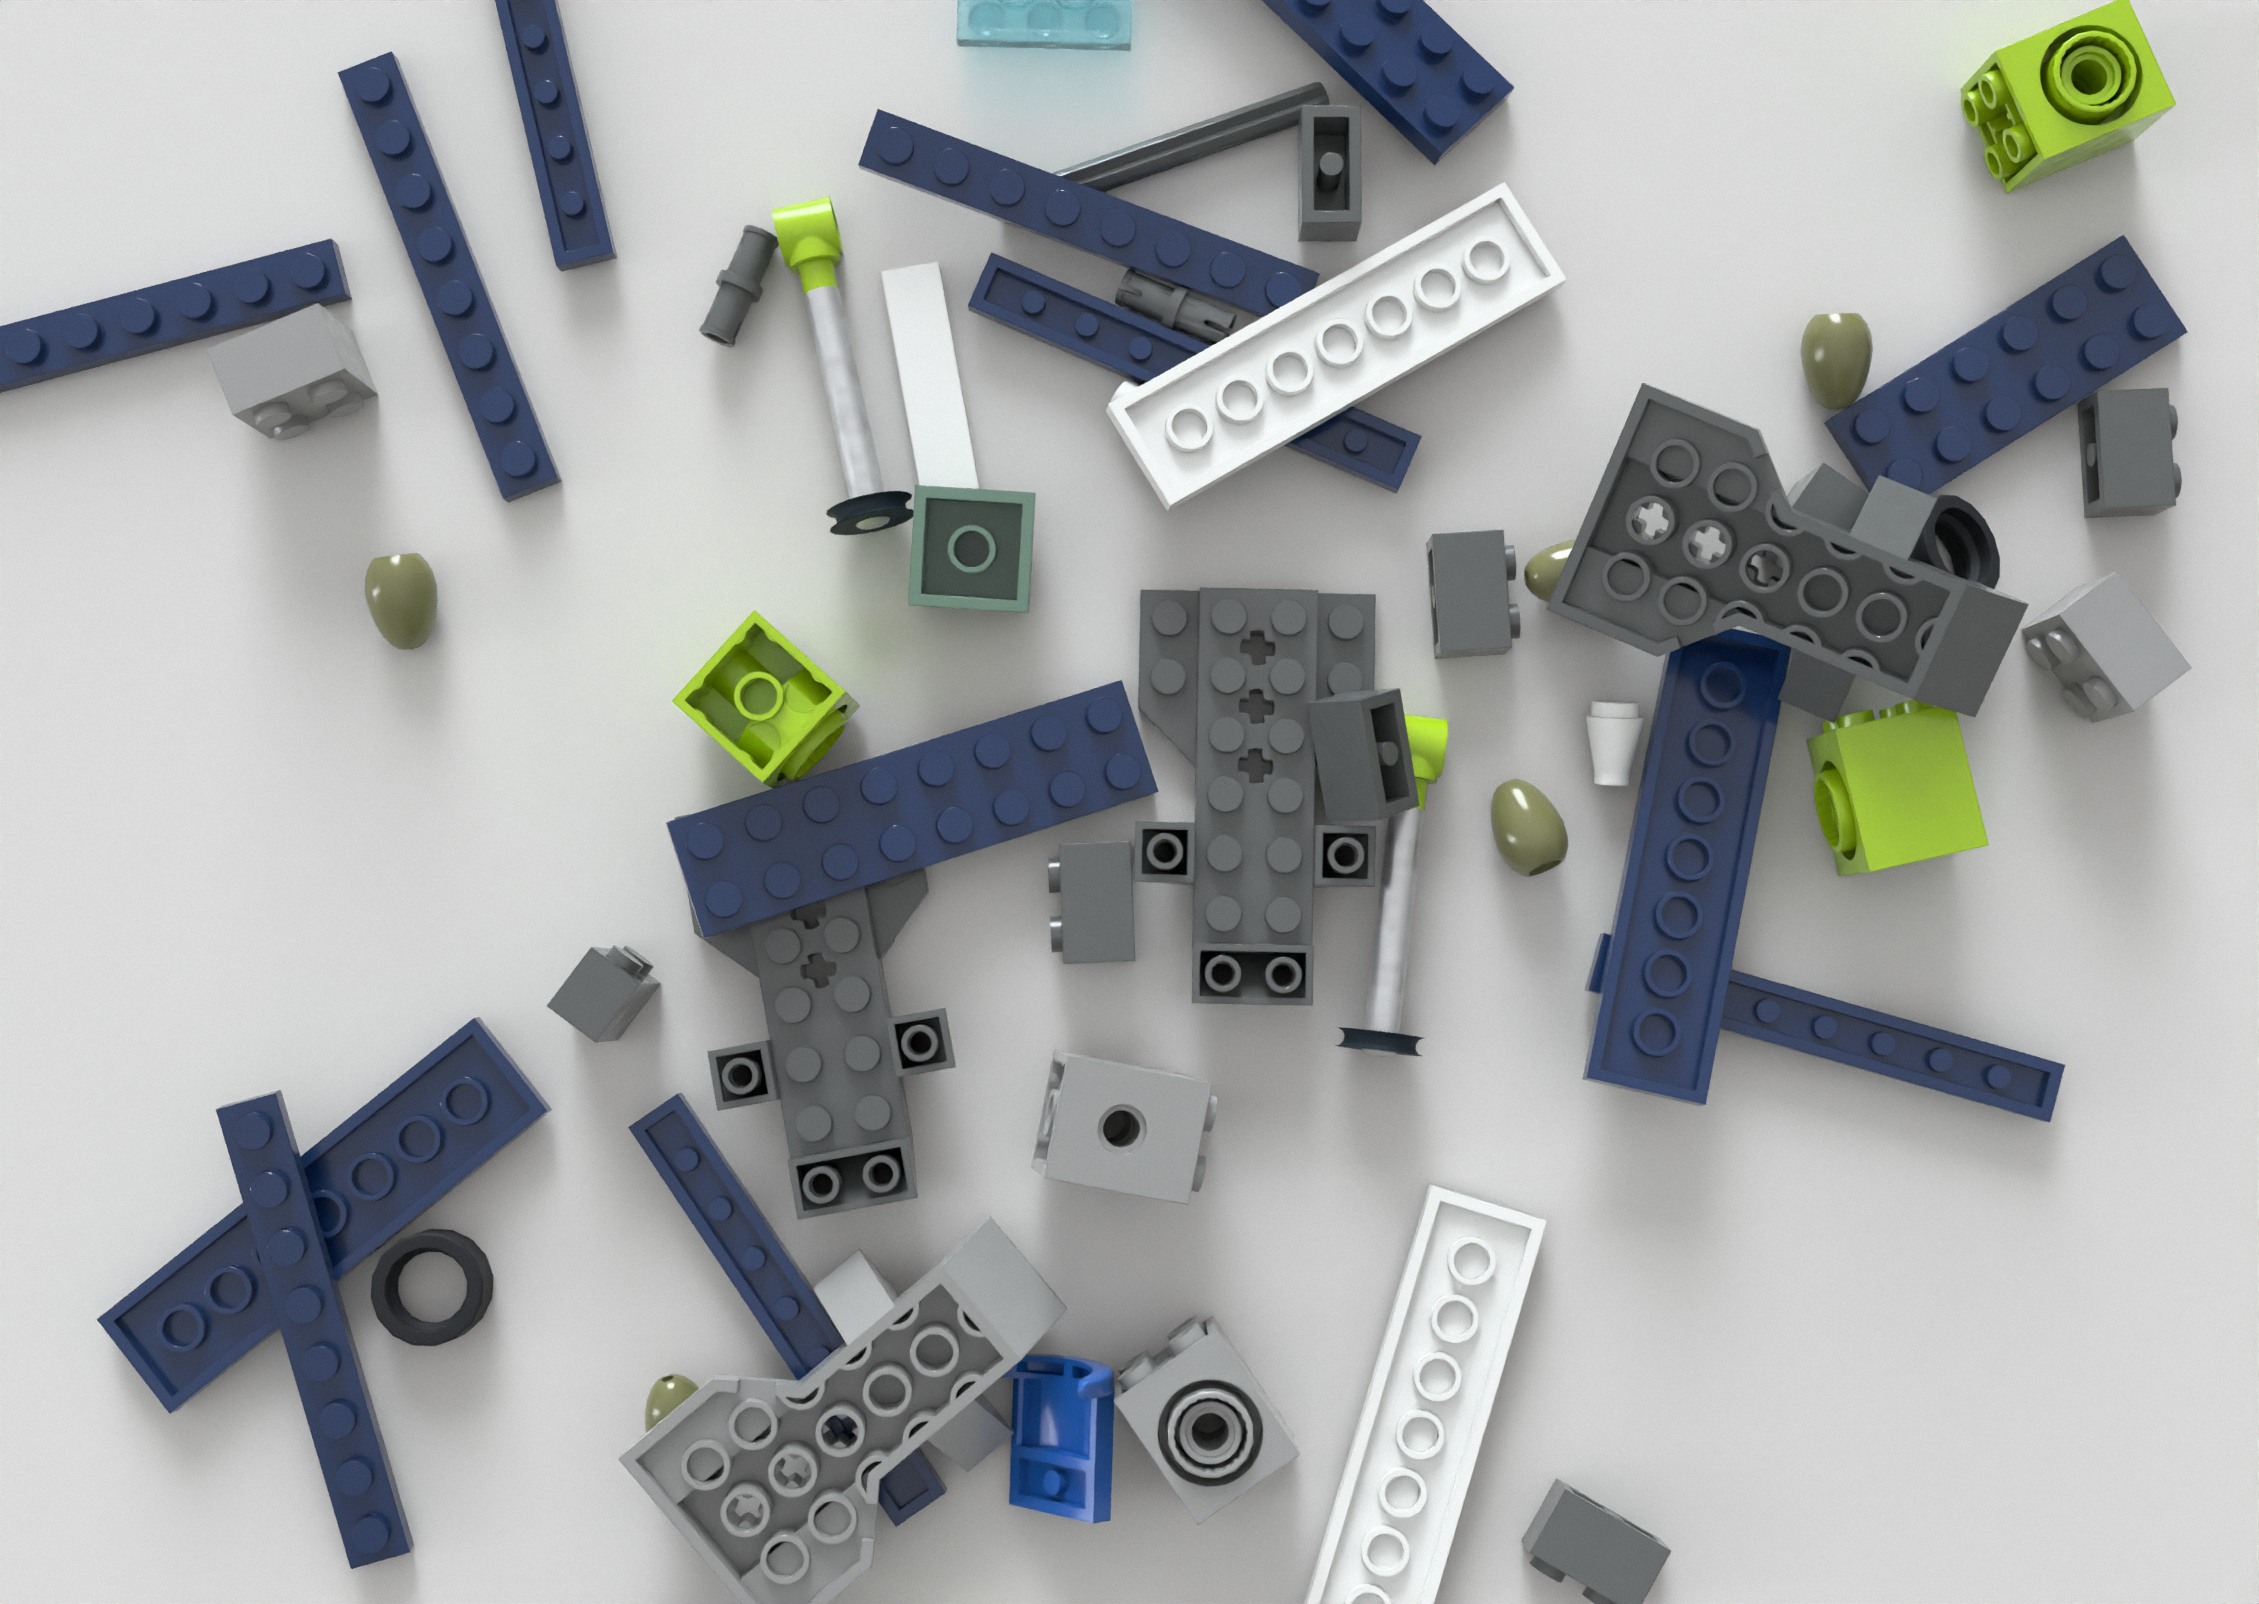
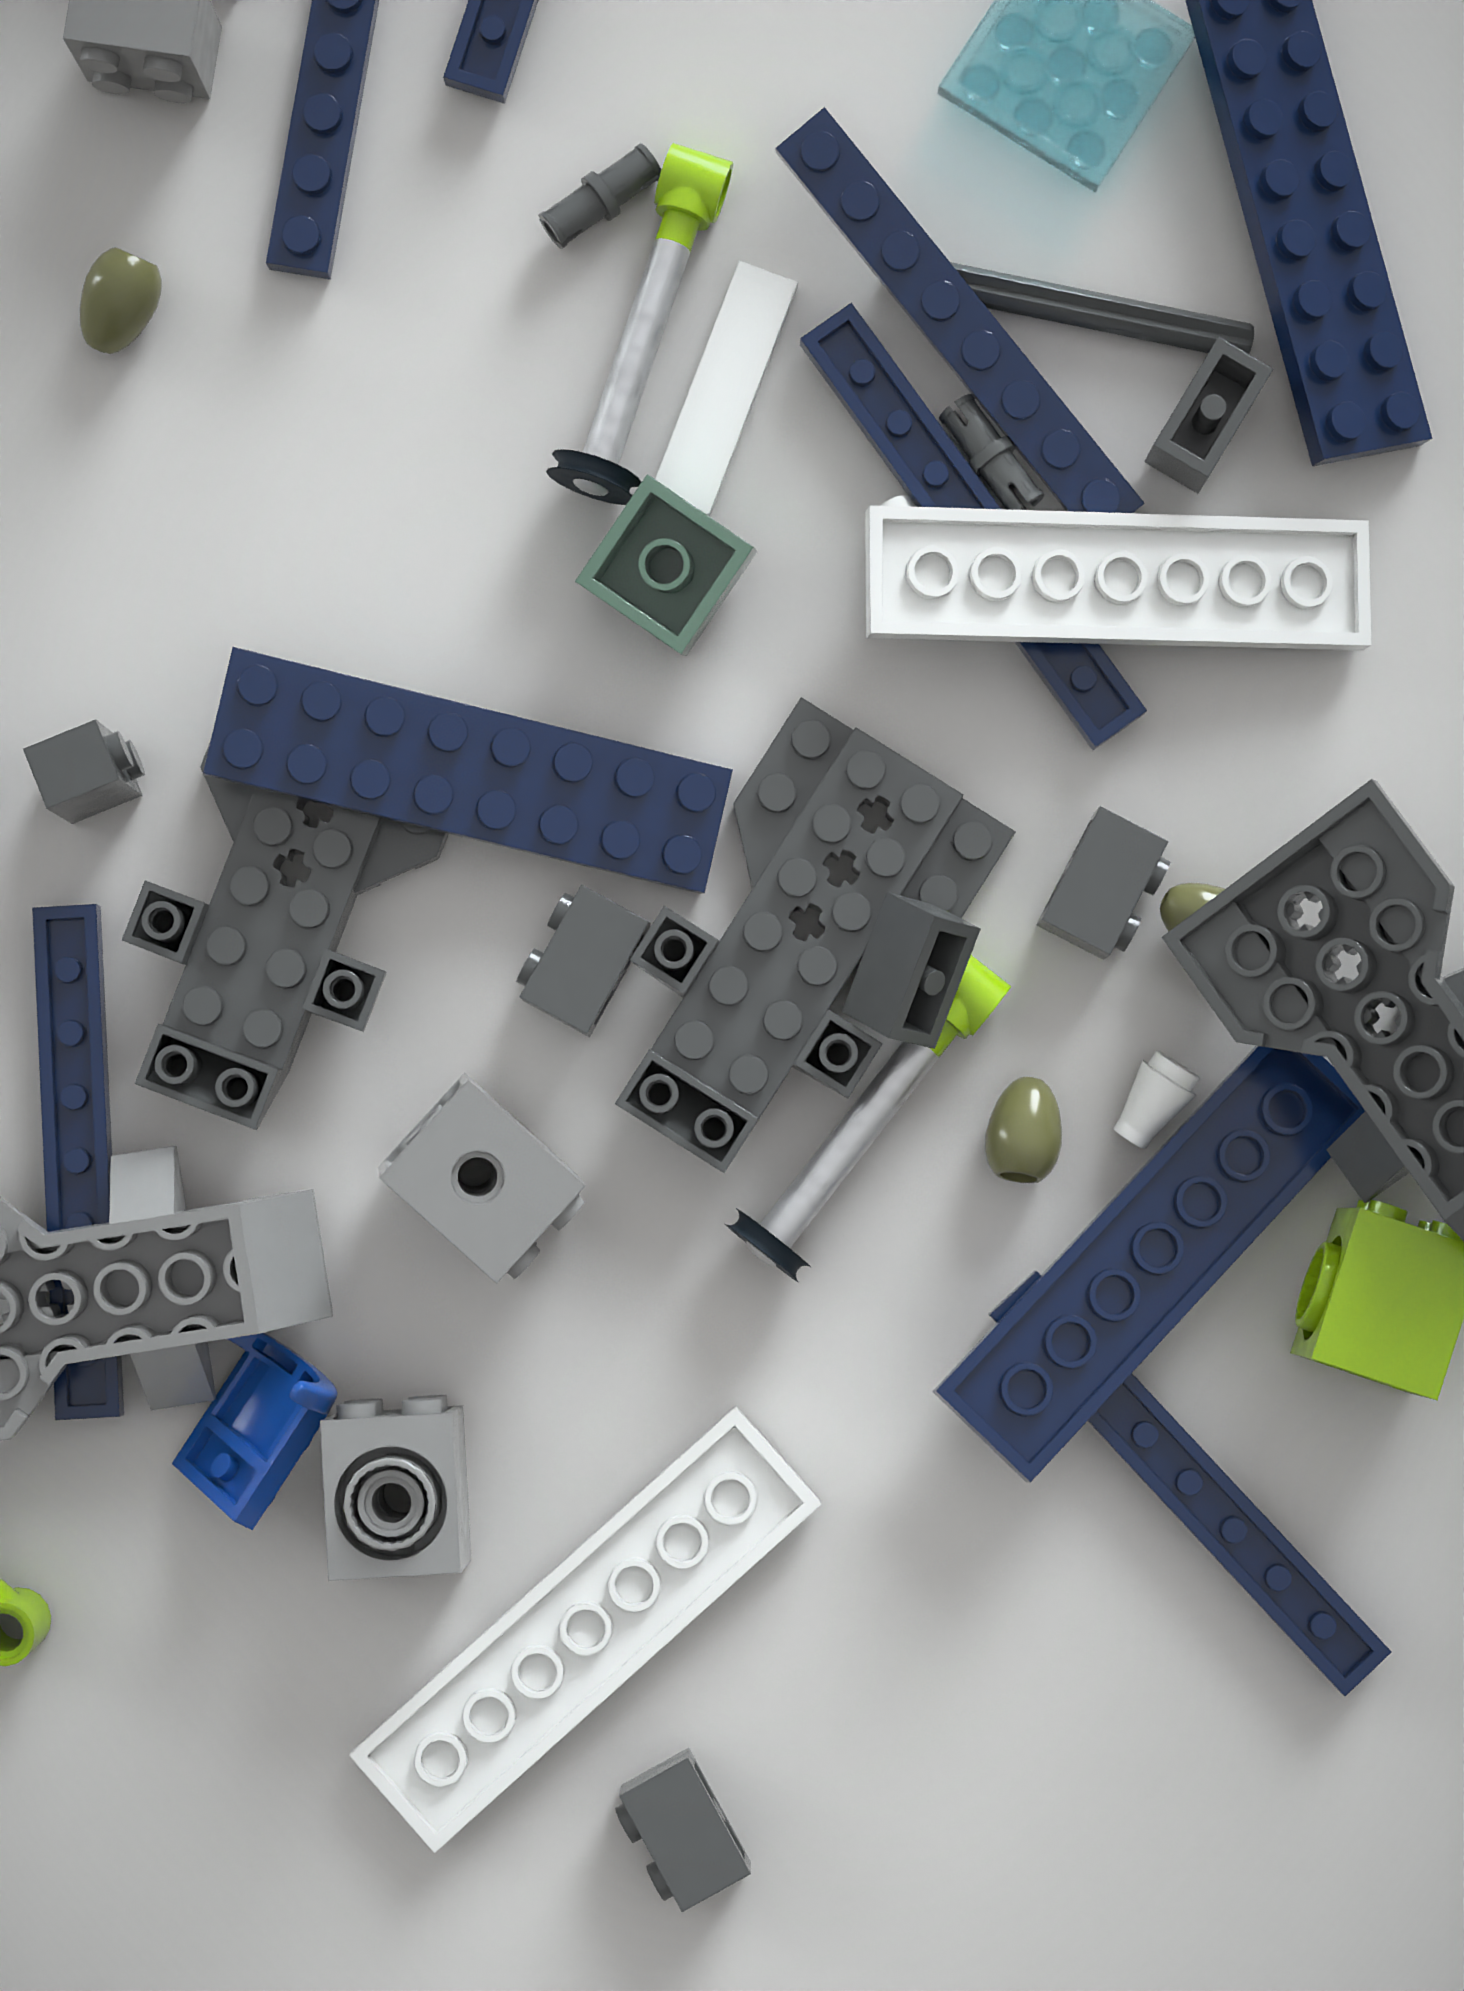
camera: 30 degrees right, 0 degrees up
lime brick [672,610,860,789] -> none

